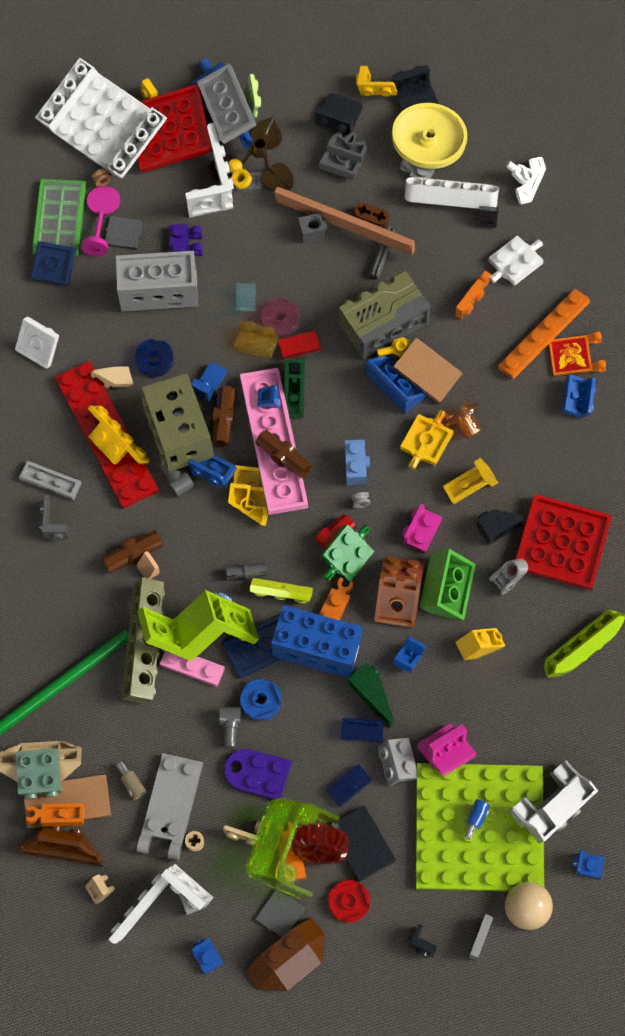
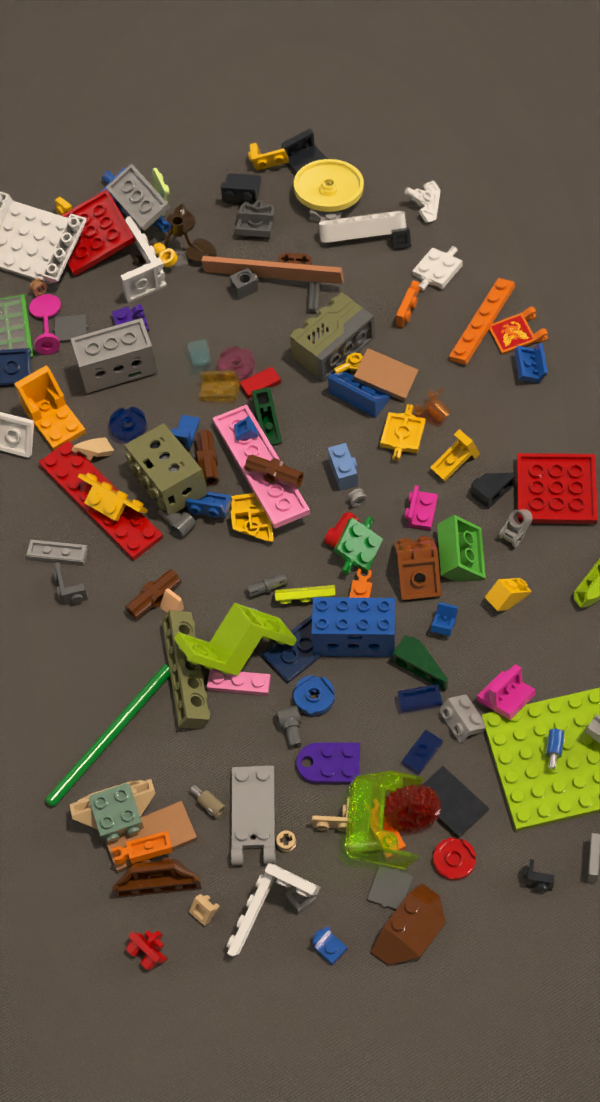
camera: 10 degrees left, 10 degrees down
none -> light orange bracket [14,365,86,450]
none -> red hips [126,930,168,970]

